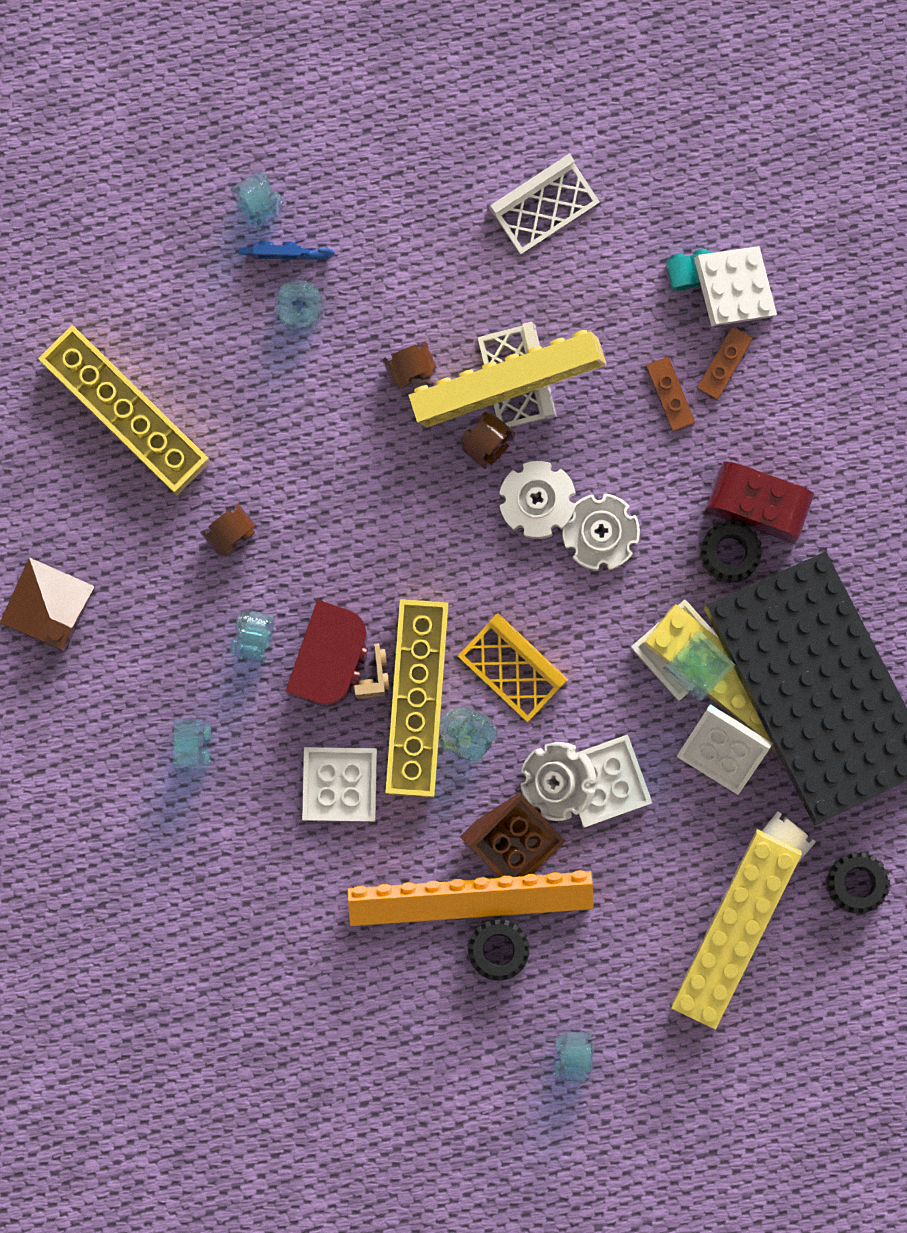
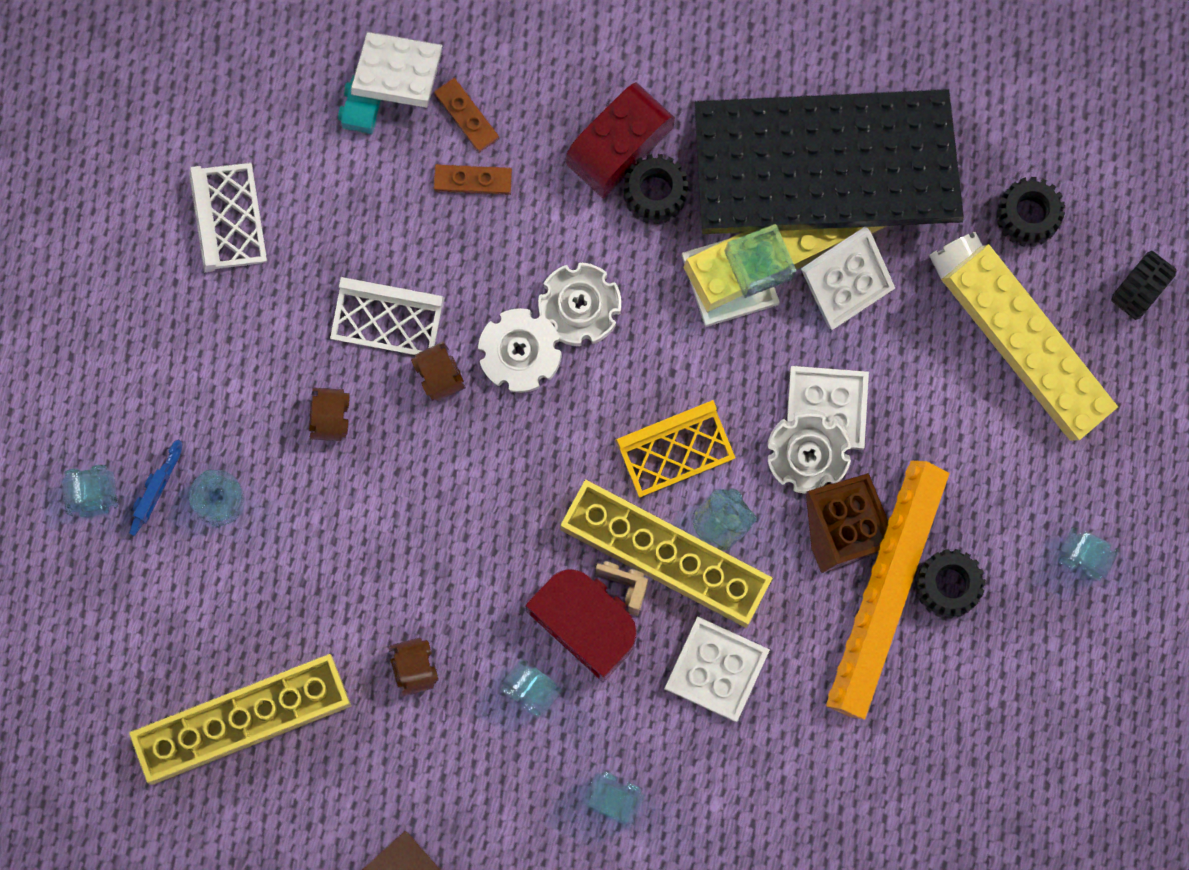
camera: 70 degrees left, 5 degrees down
light yellow brick [409,330,607,428] -> none
none -> black tyre [1111,250,1177,320]

